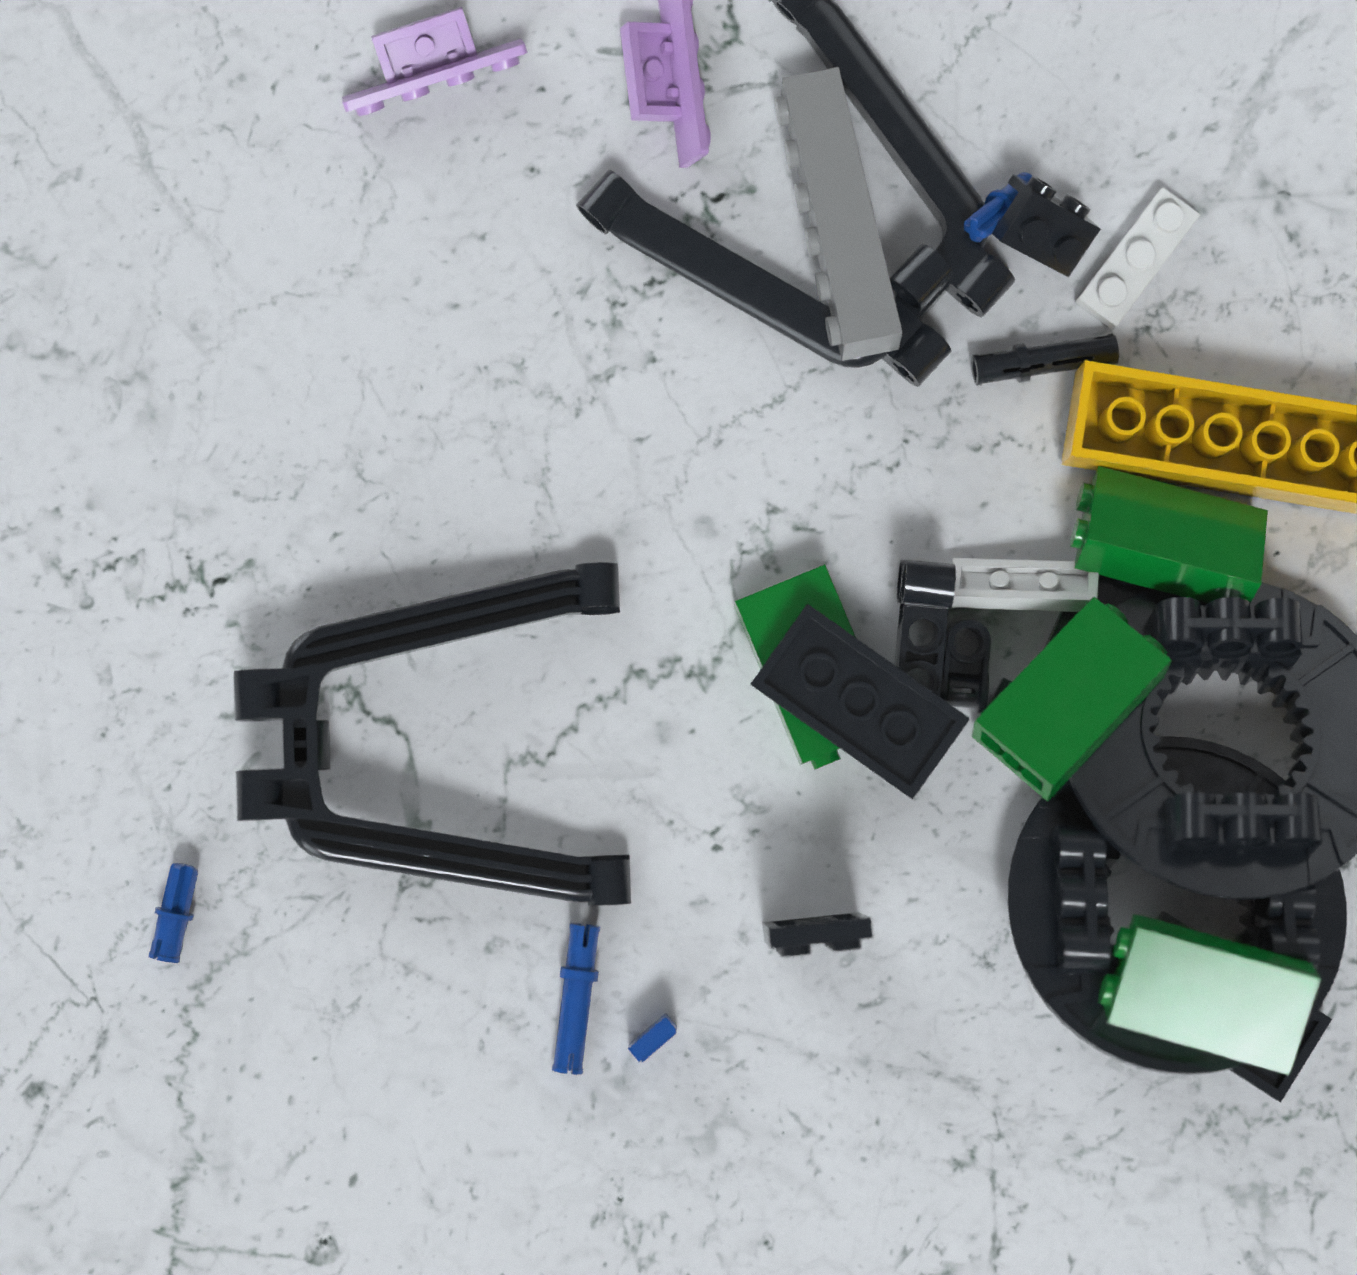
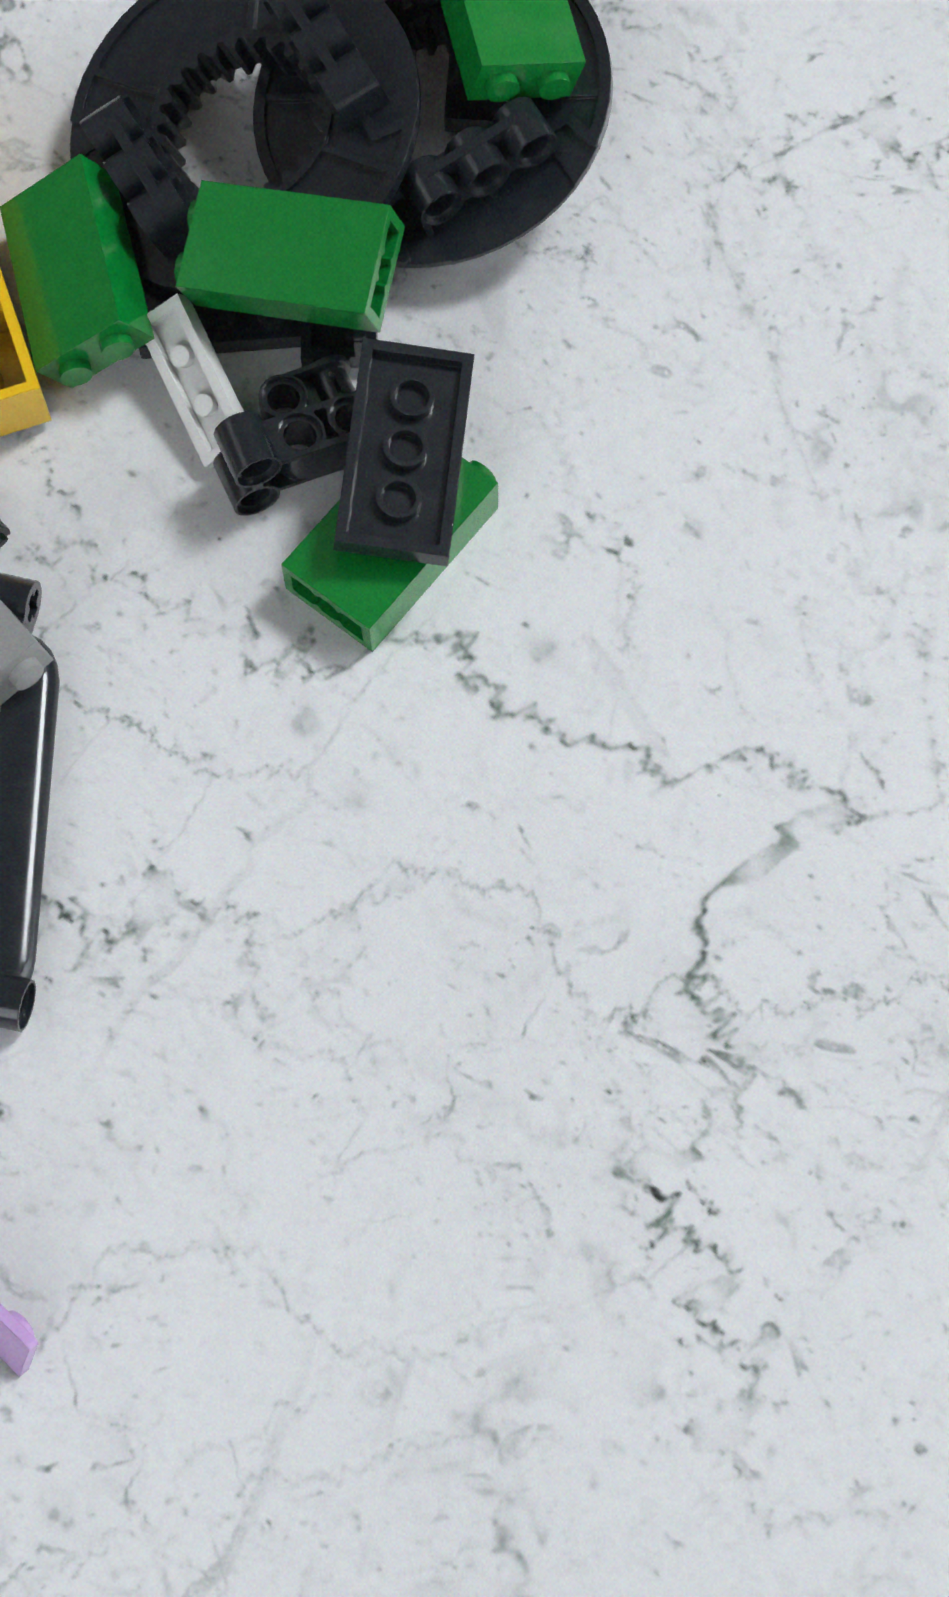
camera: 115 degrees left, 15 degrees down
black piece [233,562,631,906] -> none
blue pin [552,923,601,1075] -> none
blue tile [628,1013,677,1062] -> none
black plate [762,912,873,957] -> none

